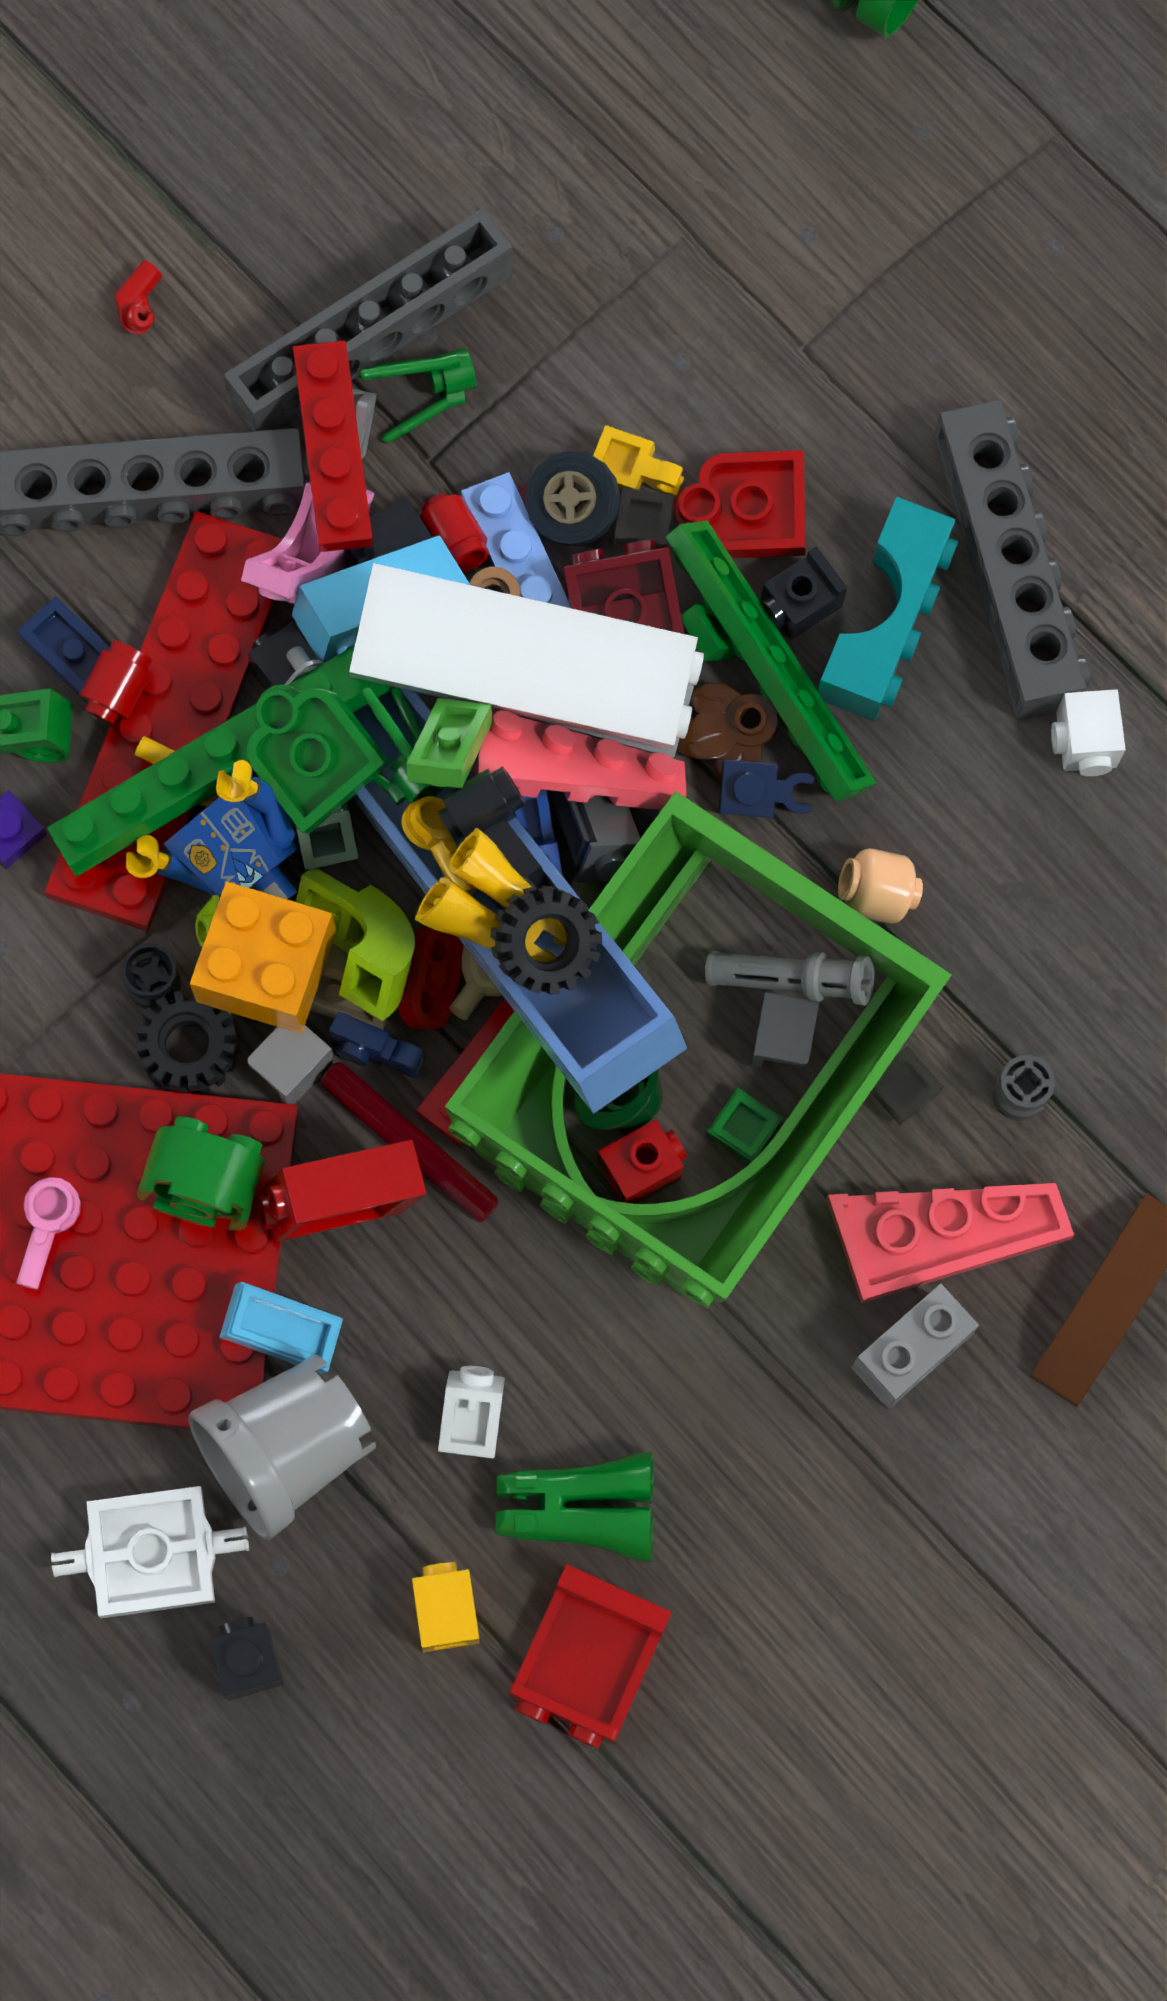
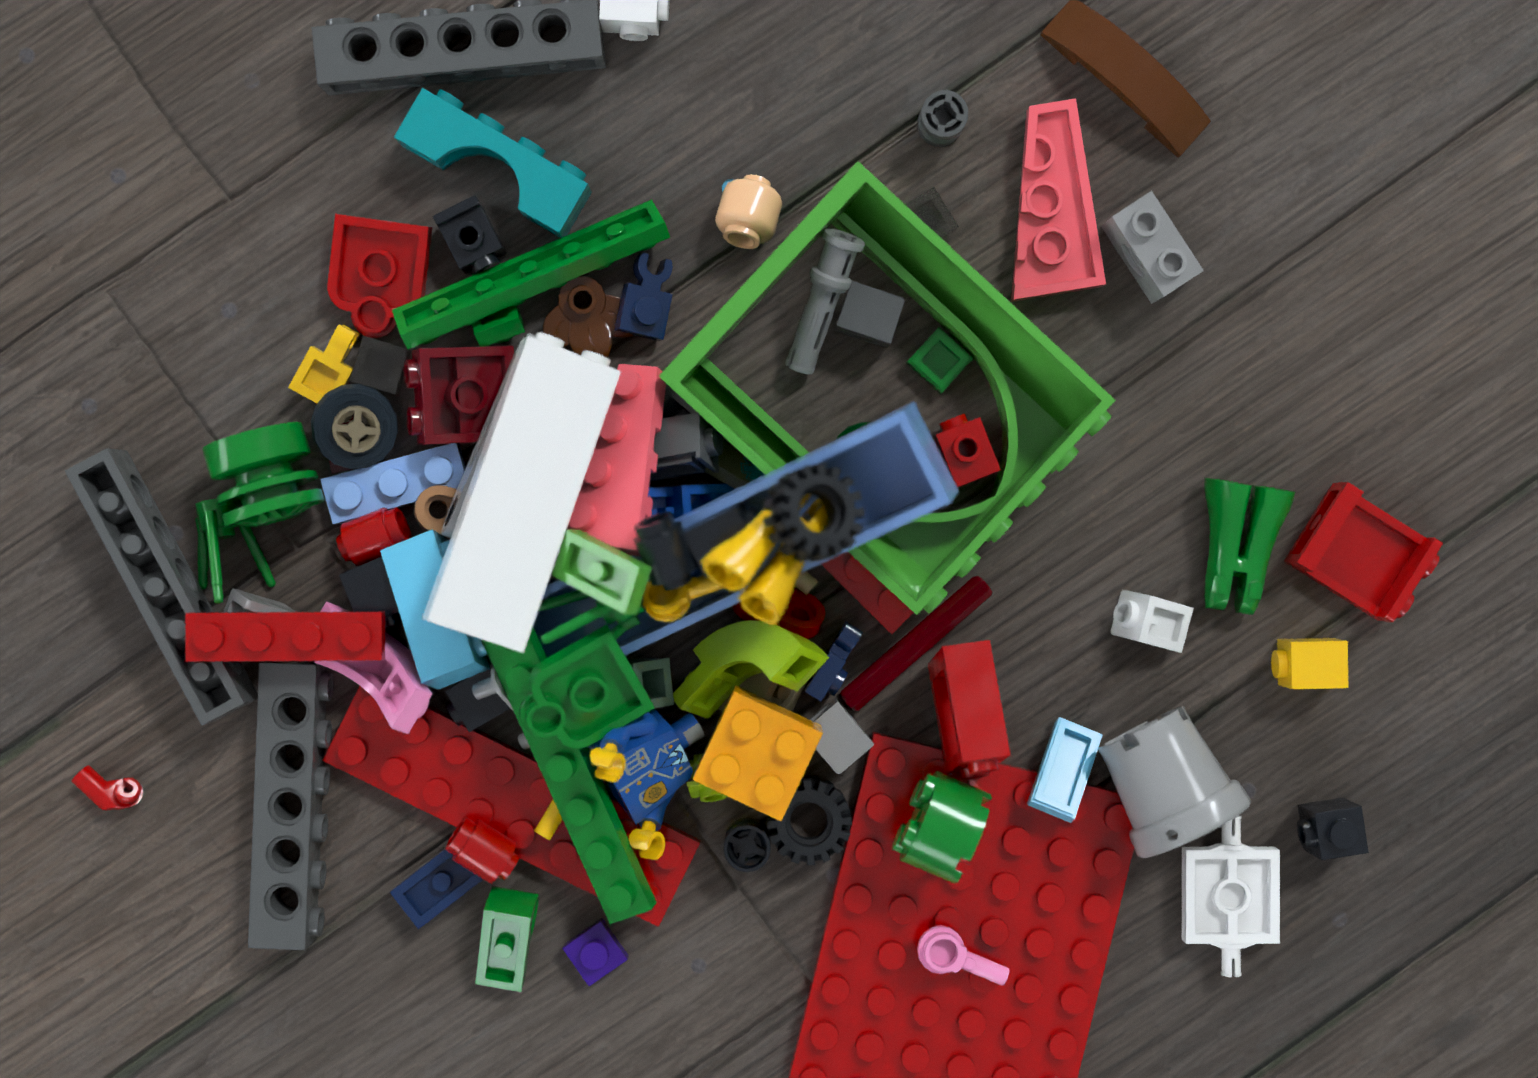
camera: 80 degrees left, 15 degrees up
none -> green wheel [202,422,325,528]

